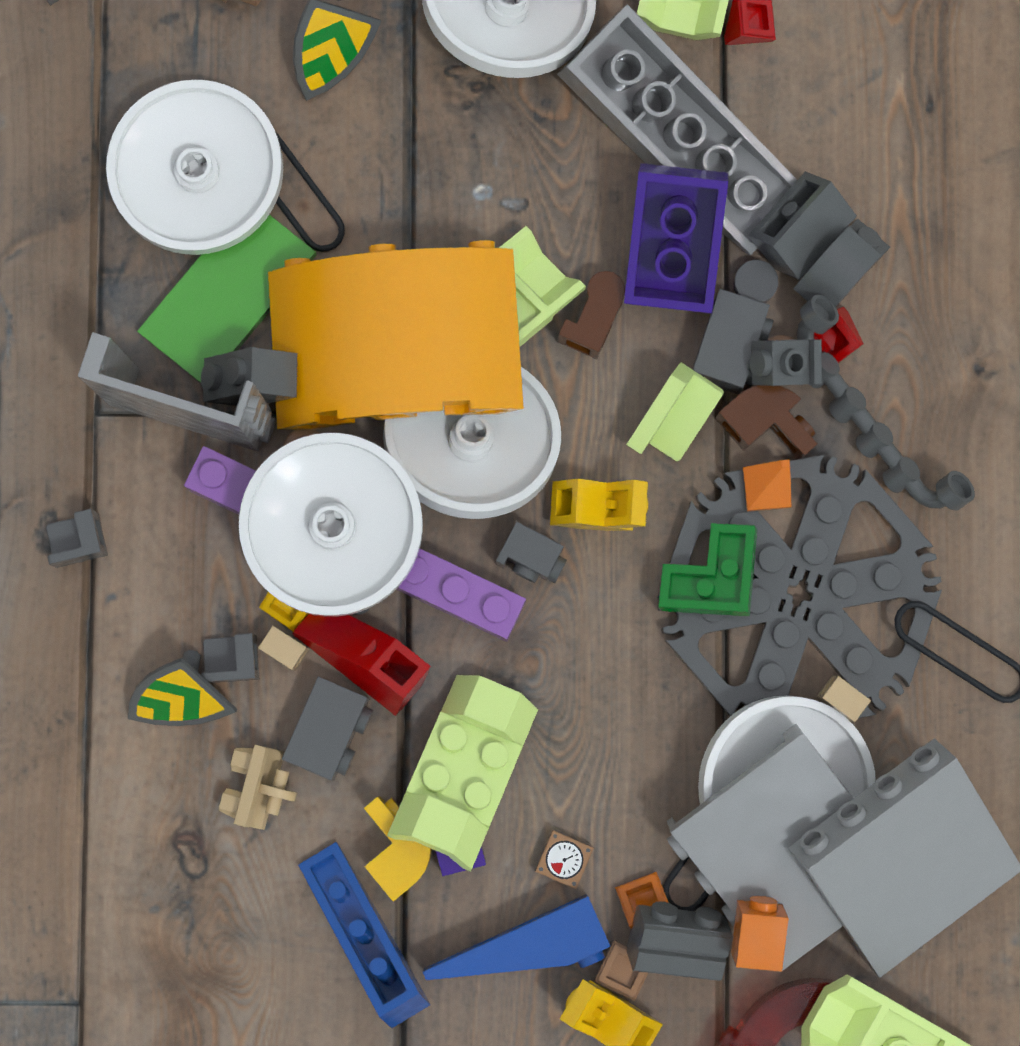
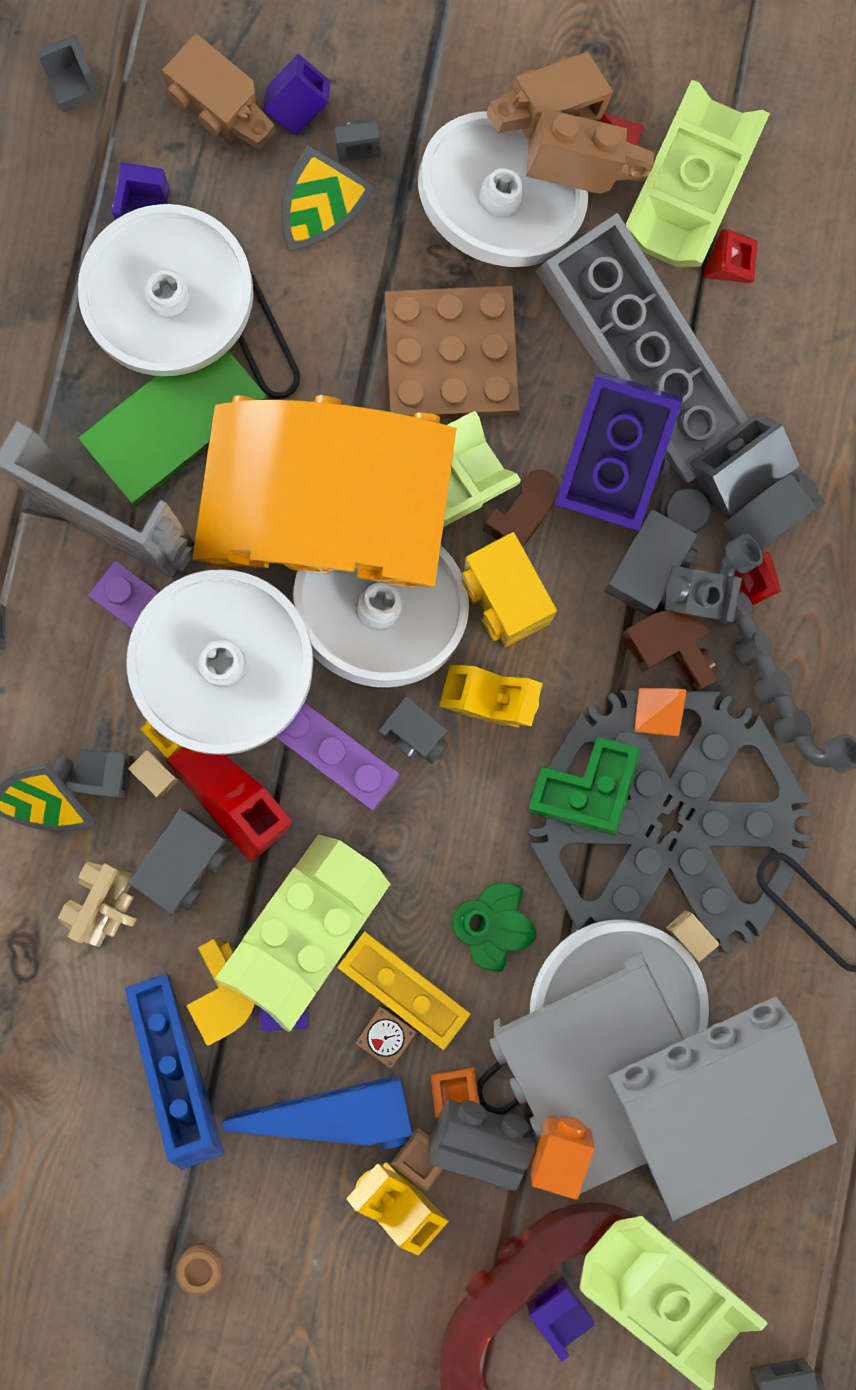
camera: 10 degrees right, 0 degrees up
dark grey brick [201,347,297,406] -> none
yellowish green panel [626,362,724,461] -> none
none -> dark purple panel [112,162,170,220]
none -> yellow plate [337,931,471,1050]
none -> medium nougat plate [385,286,519,419]
none -> green plate [451,883,537,972]
none -> yellow brick [461,532,557,648]

